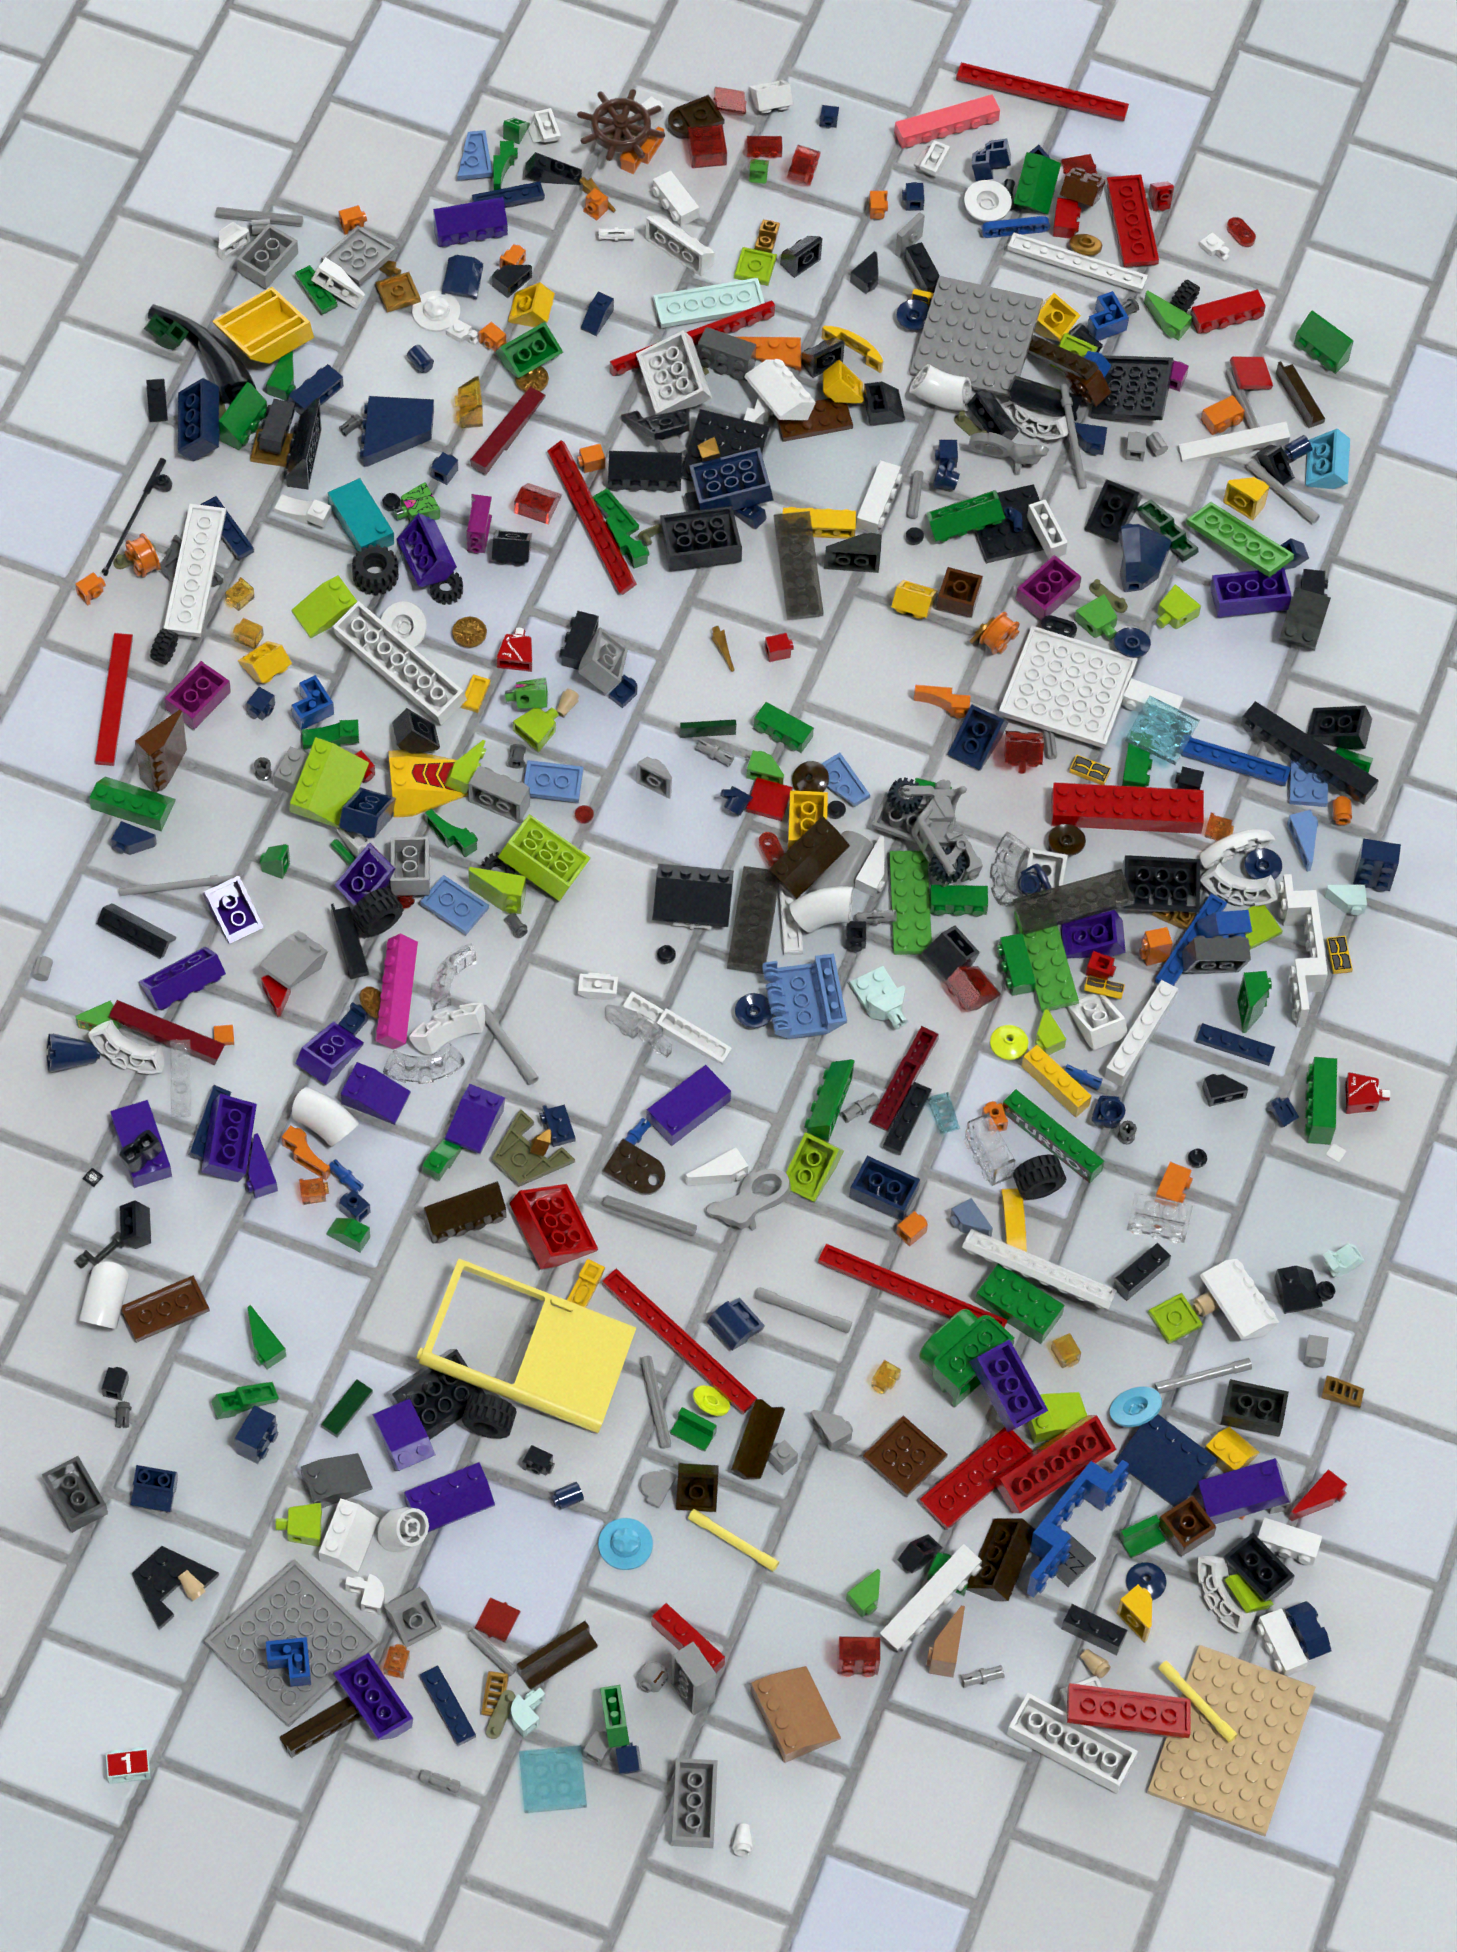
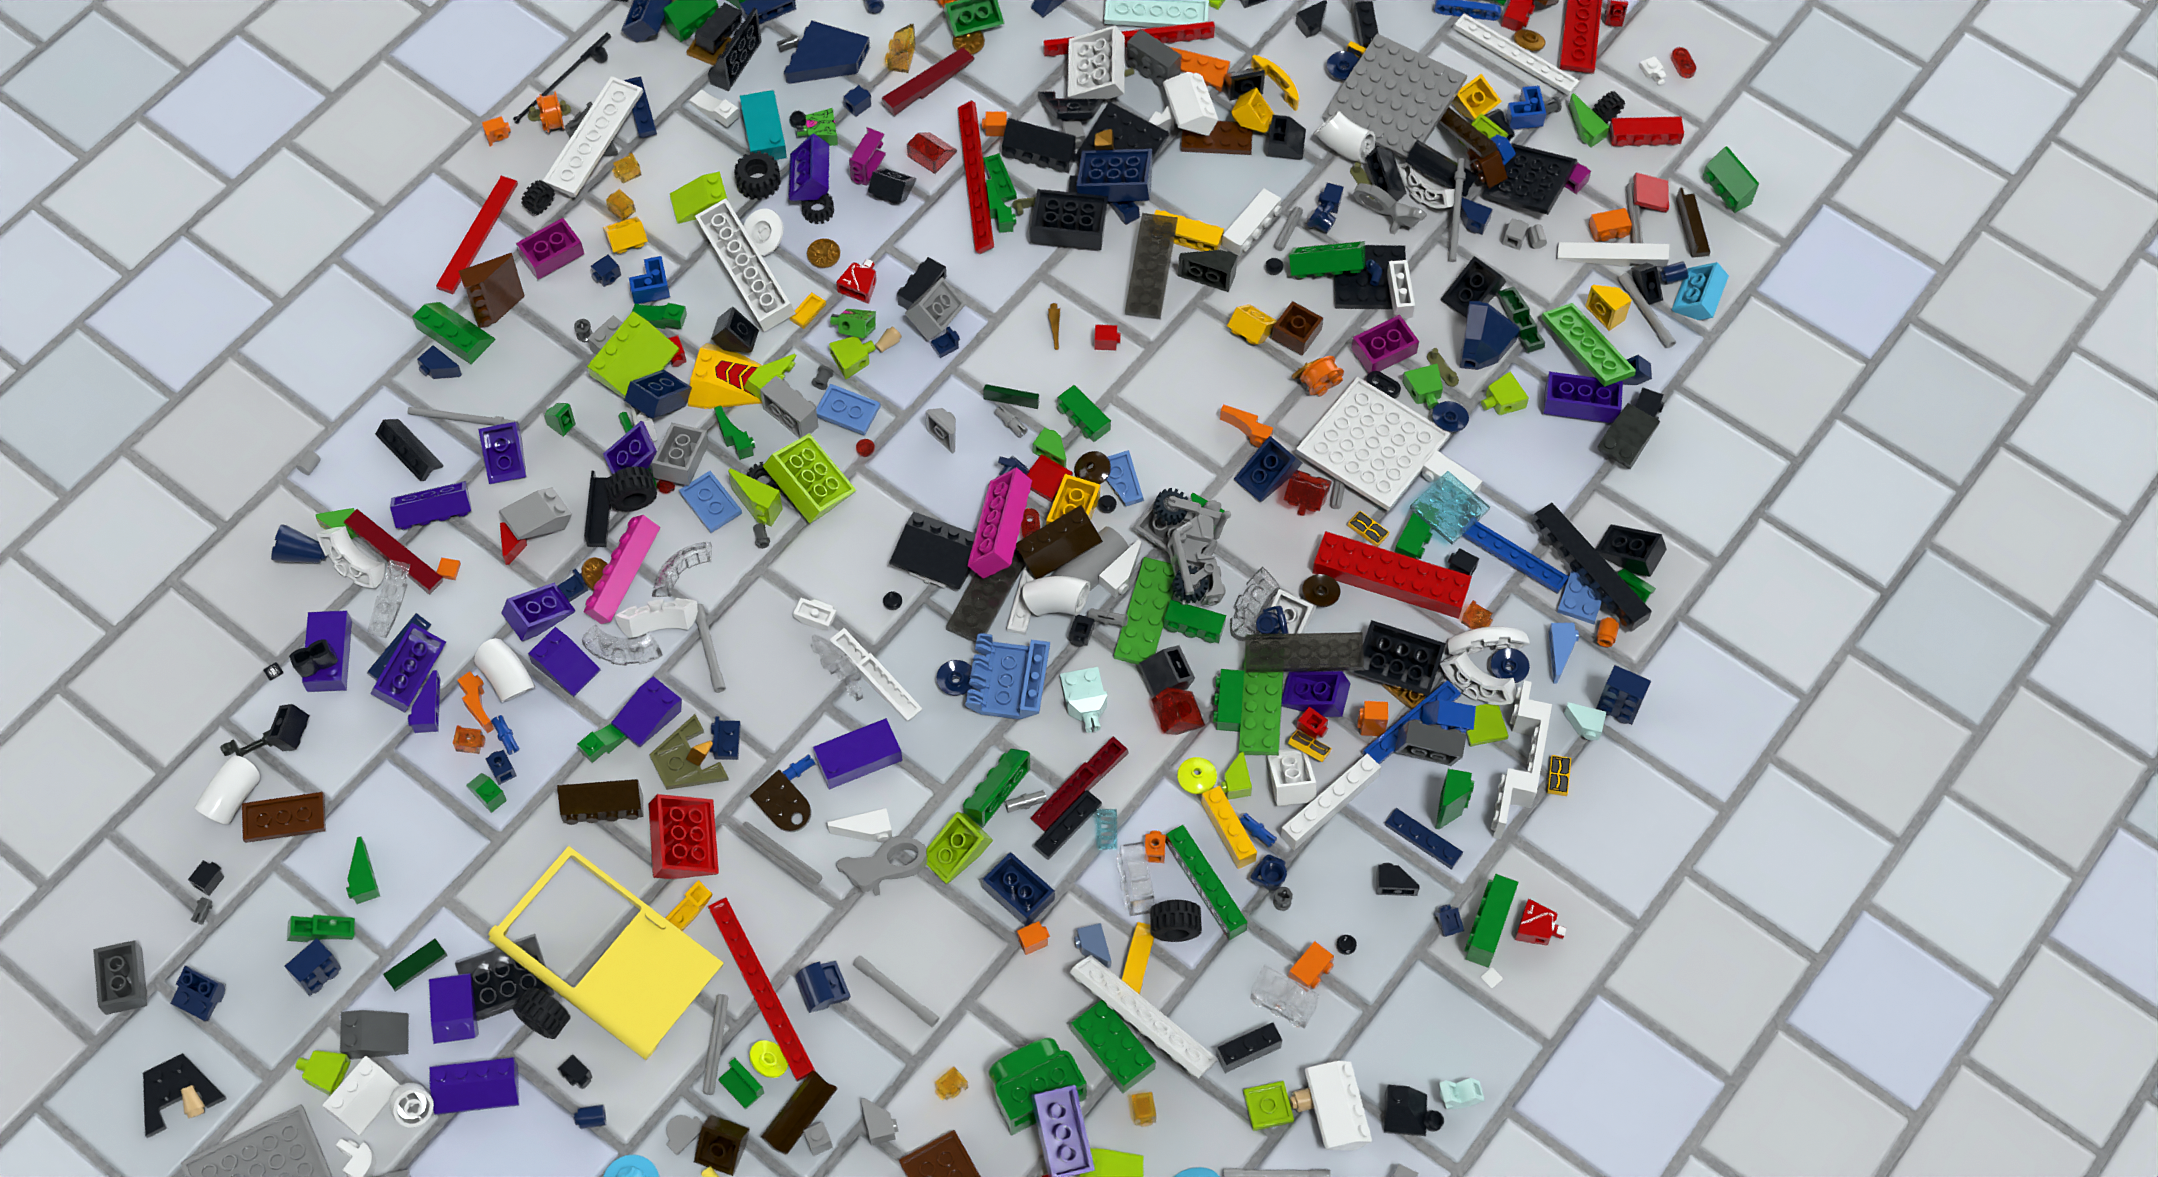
camera: 20 degrees right, 0 degrees up
red plate [818,1244,1008,1328] -> none
none -> dark pink brick [967,467,1032,579]

